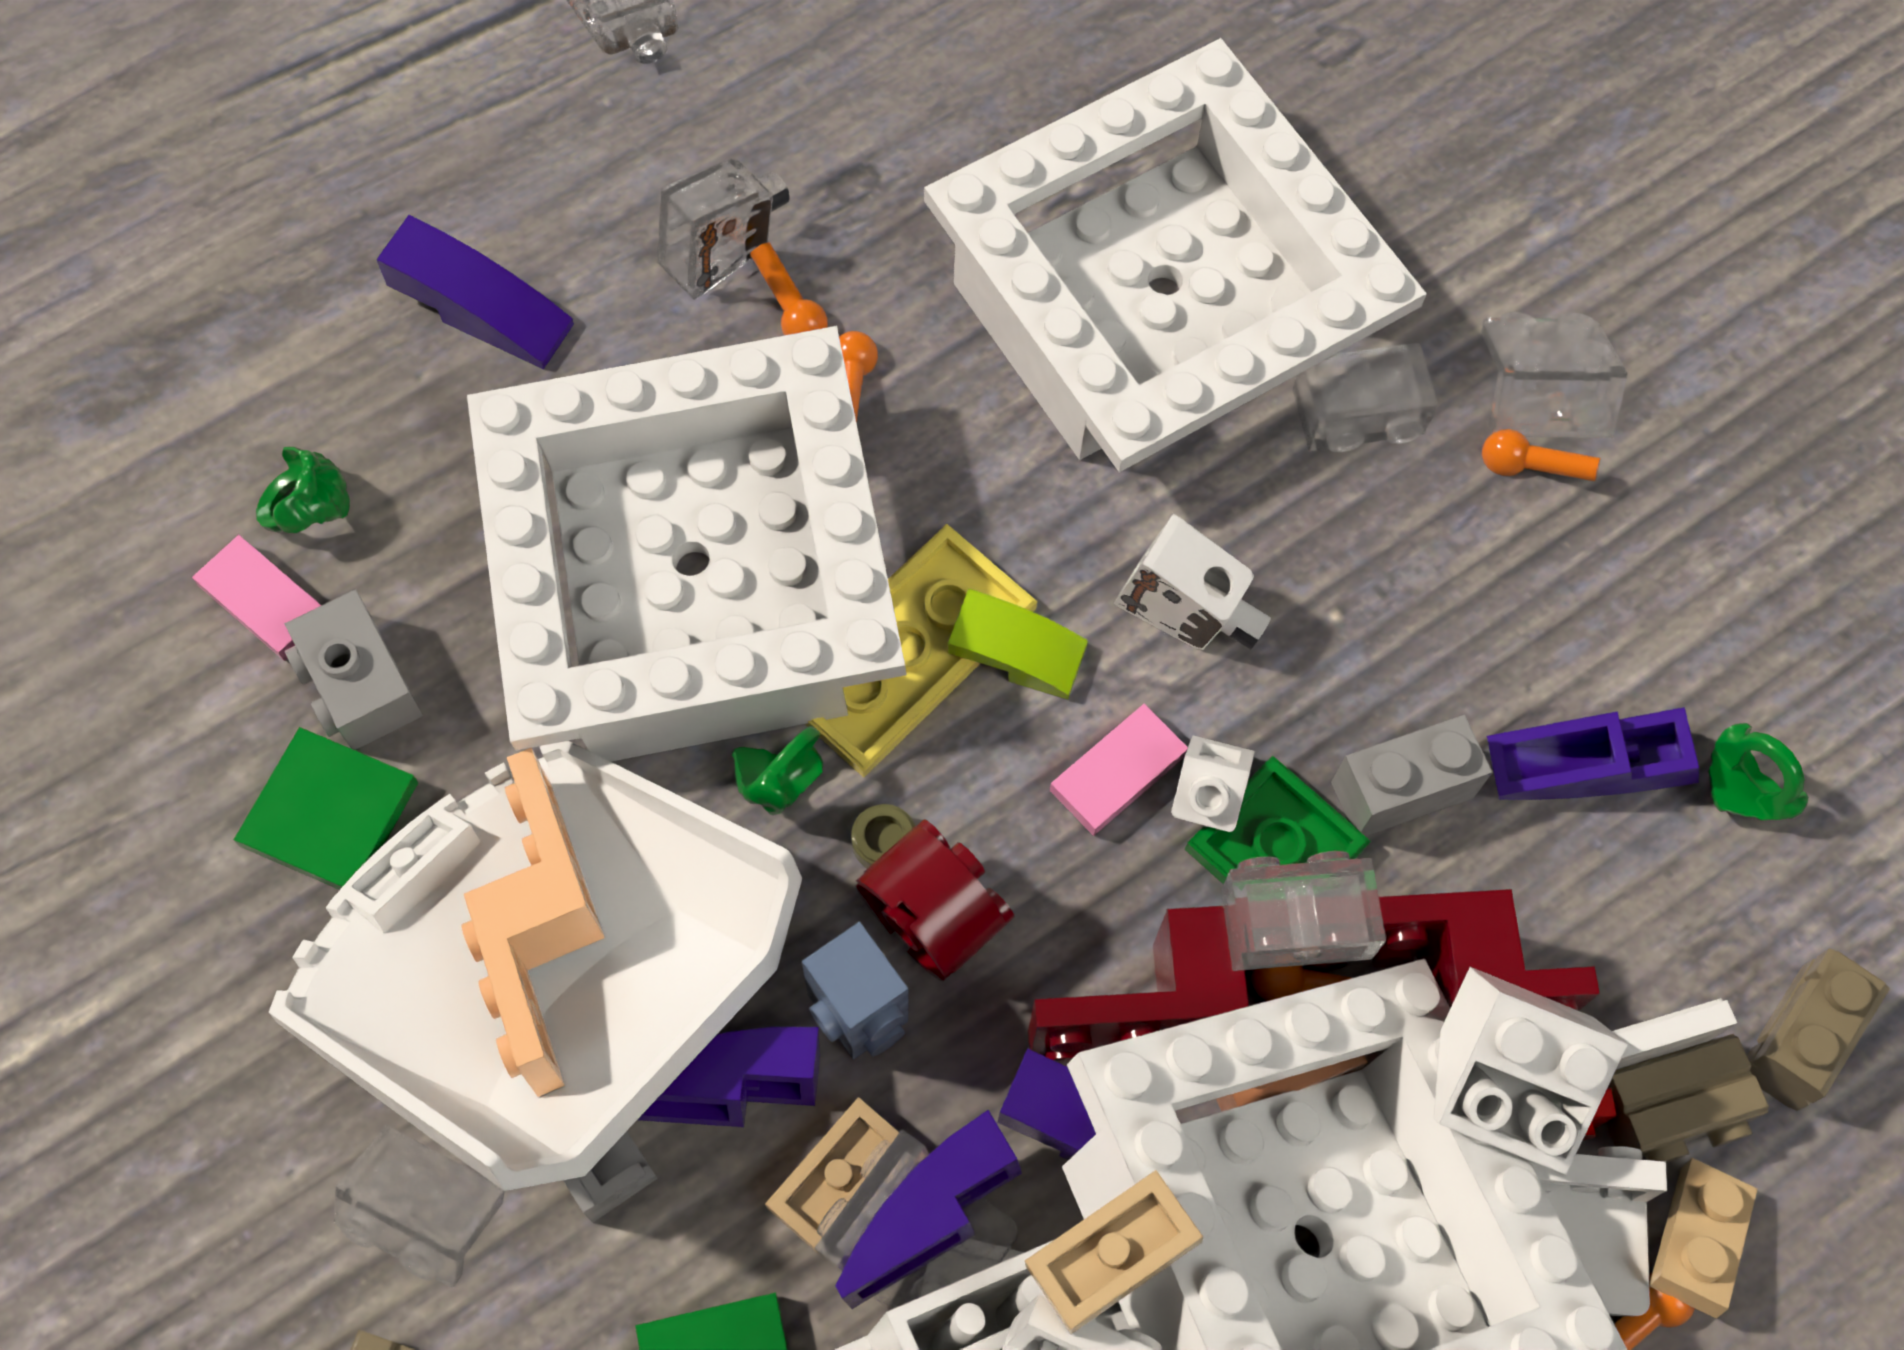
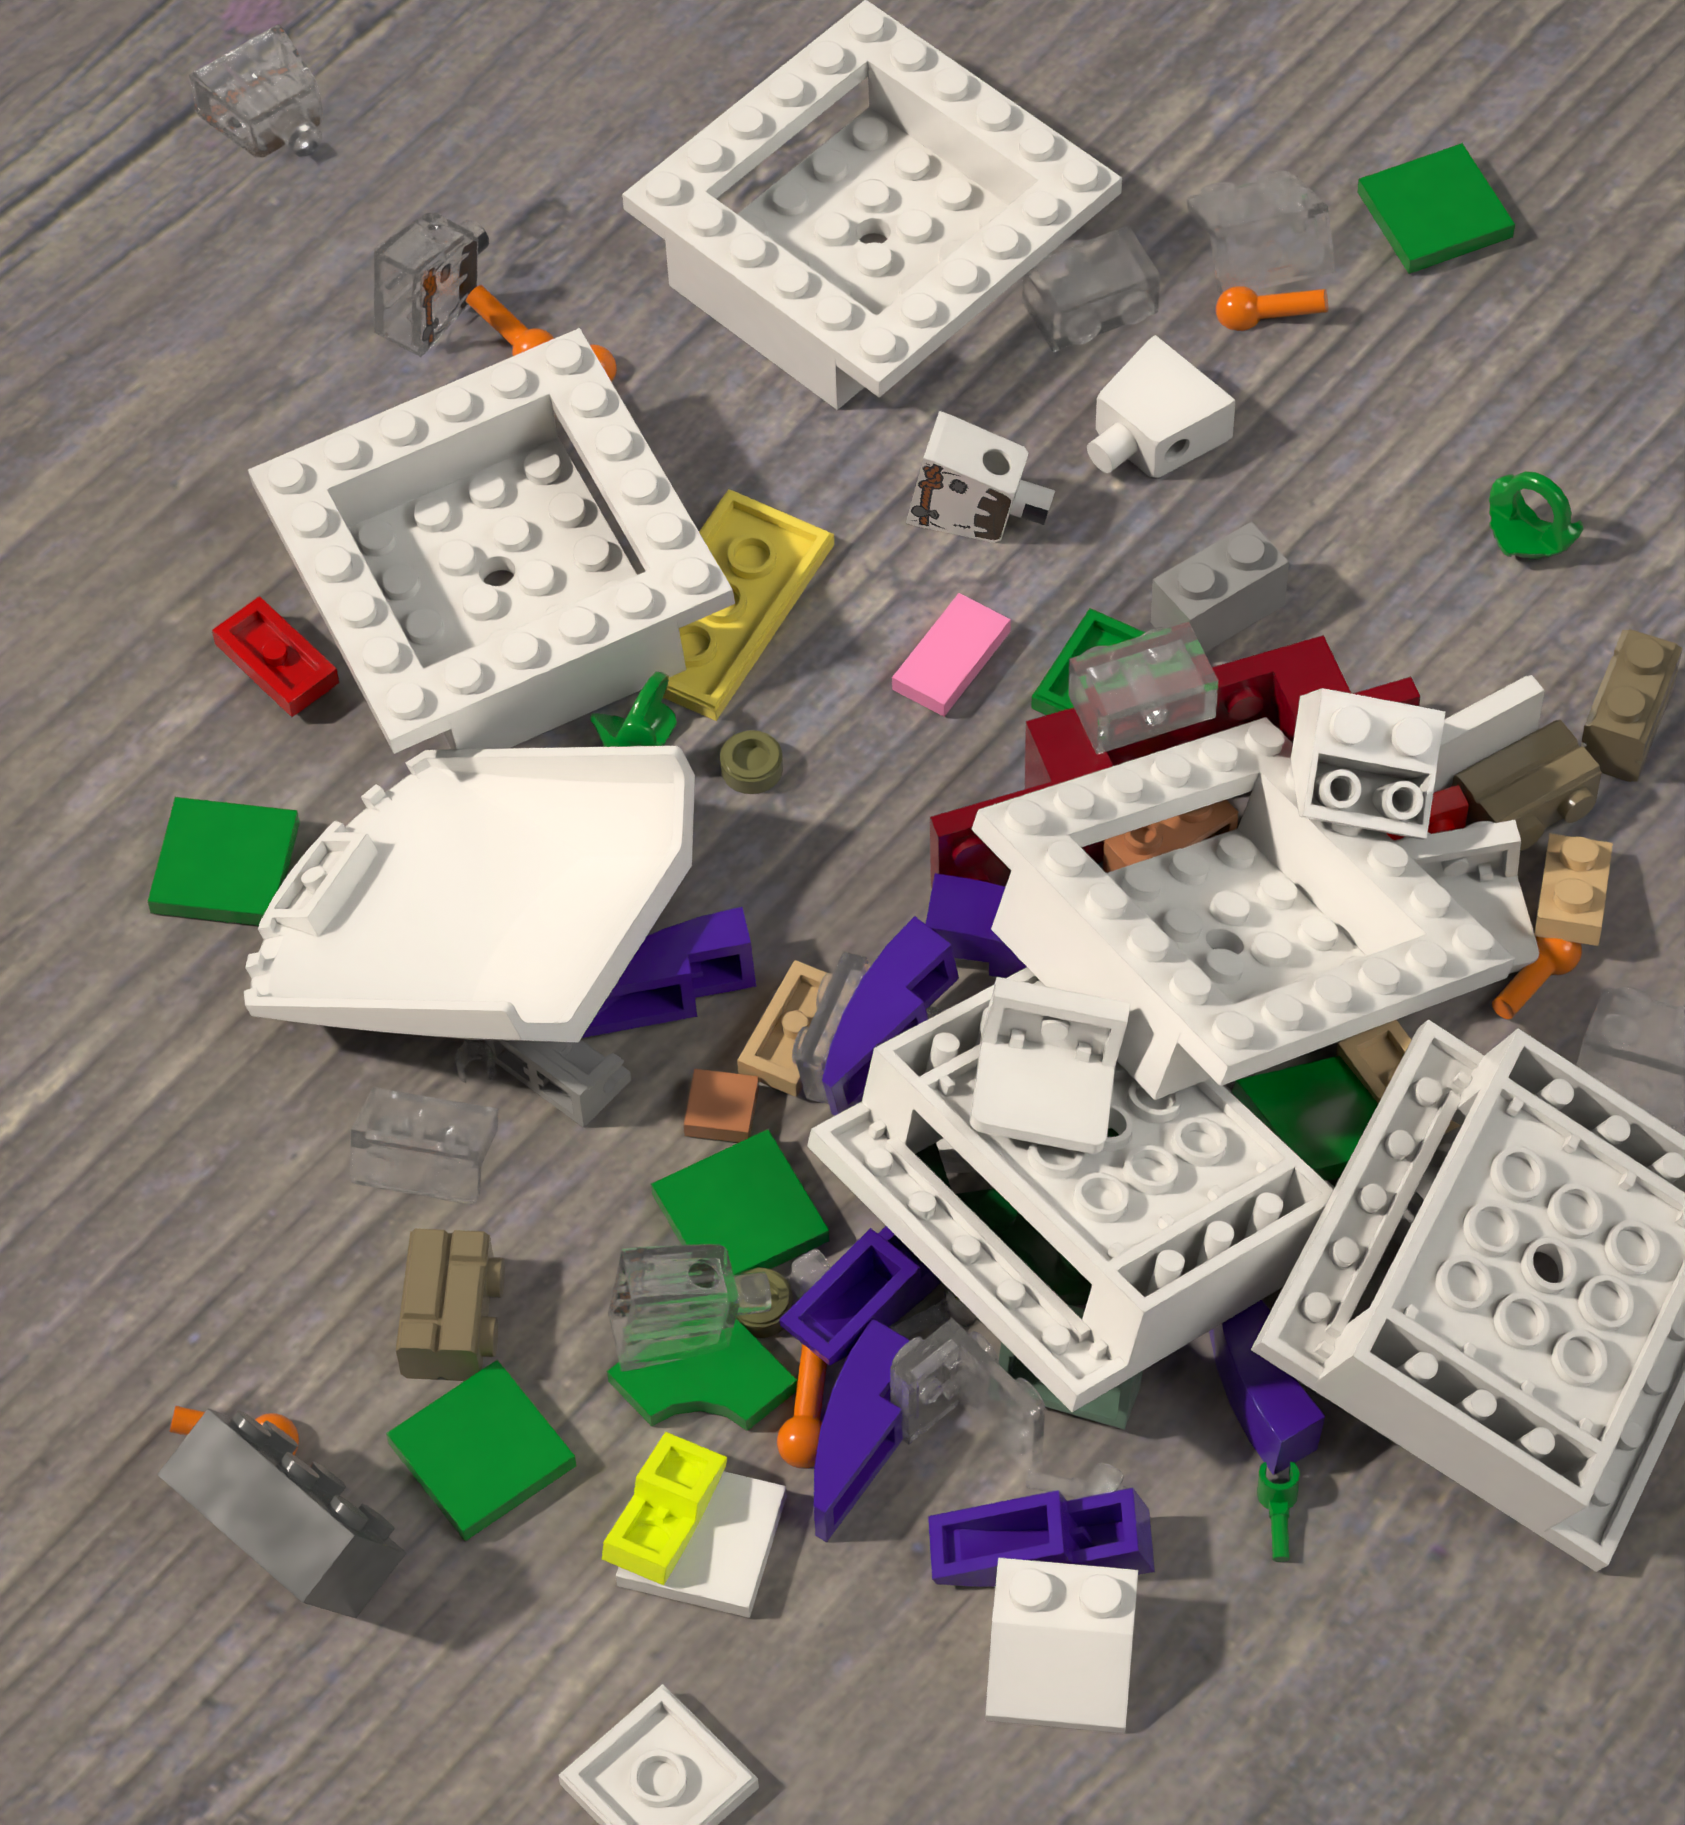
camera: 10 degrees left, 10 degrees down
bright pink tile [192,535,322,661] -> none
green piece [256,446,350,534] -> none
light grey brick [285,589,423,750] -> none
dark purple slope [376,215,574,369] -> none
light nougat bracket [461,747,605,1097] -> none
sand blue brick [802,922,908,1060] -> none
dark red brick [855,819,1015,981] -> none
lime slope [948,588,1088,700] -> none
tan plate [1025,1170,1203,1334] -> none
white bracket [1171,735,1255,832] -> none
dark purple slope [1487,707,1699,800] -> none
none -> red plate [212,596,340,717]
none -> nougat tile [684,1069,759,1142]
none -> white torso [1087,335,1235,478]
none -> green tile [1357,143,1515,274]

